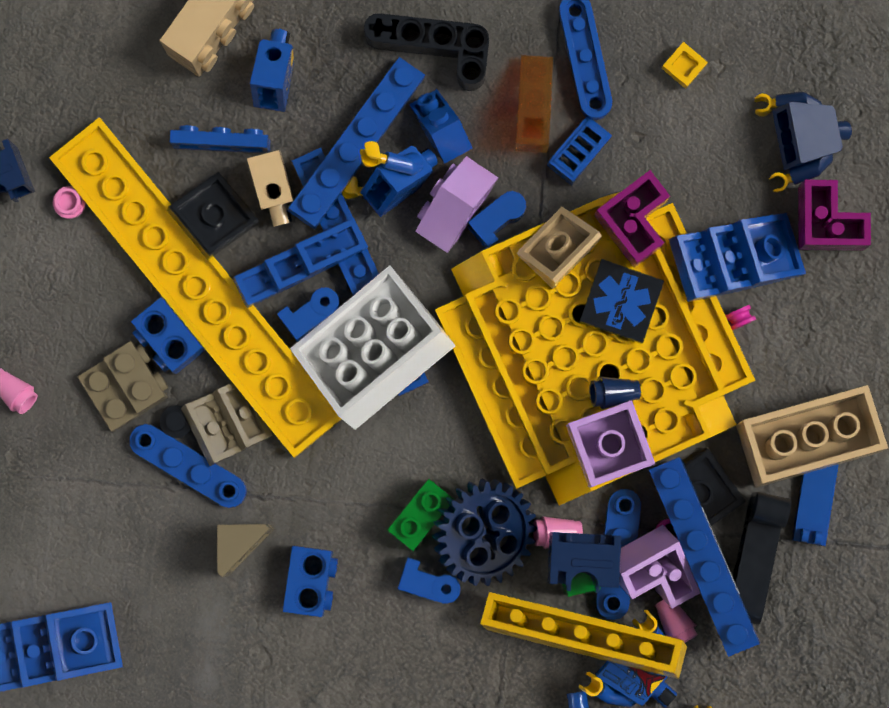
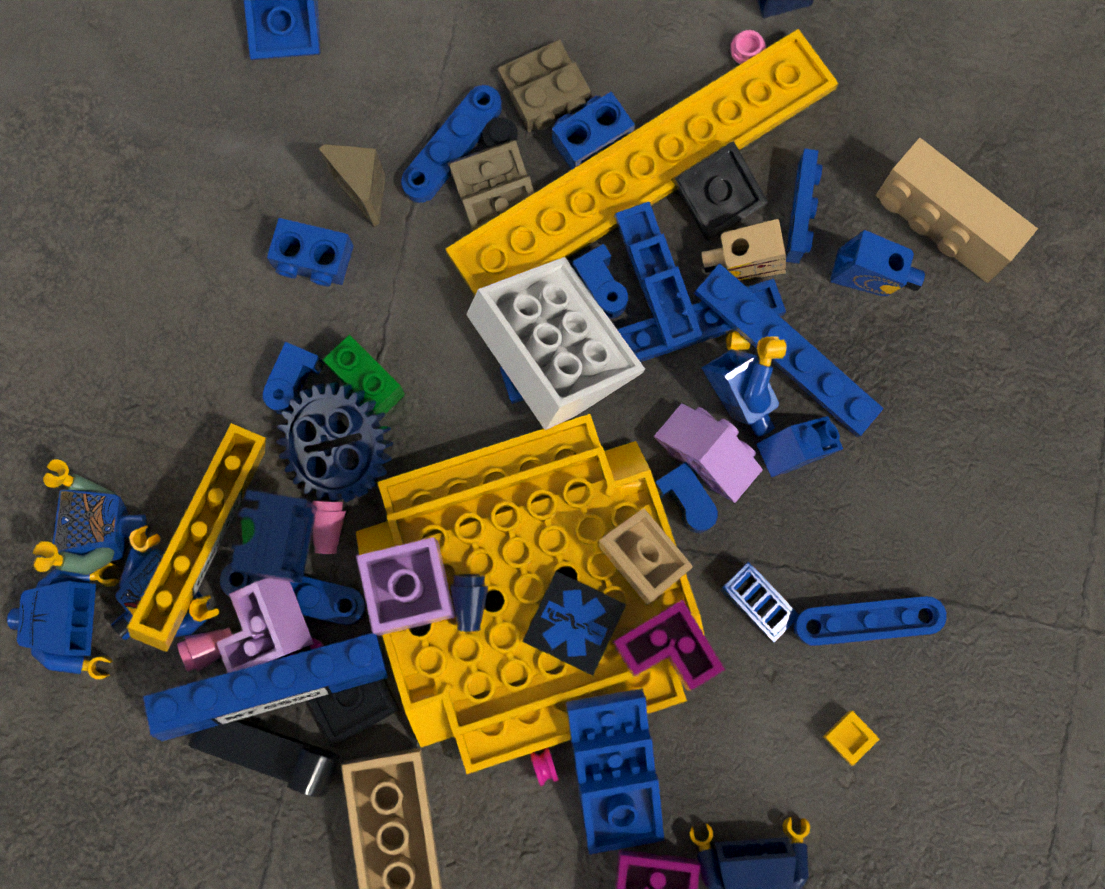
camera: 100 degrees right, 5 degrees down
black beam [364,13,489,91] -> none
clear orange slope [515,55,553,153] -> none
blue hinge [792,464,839,546] -> none

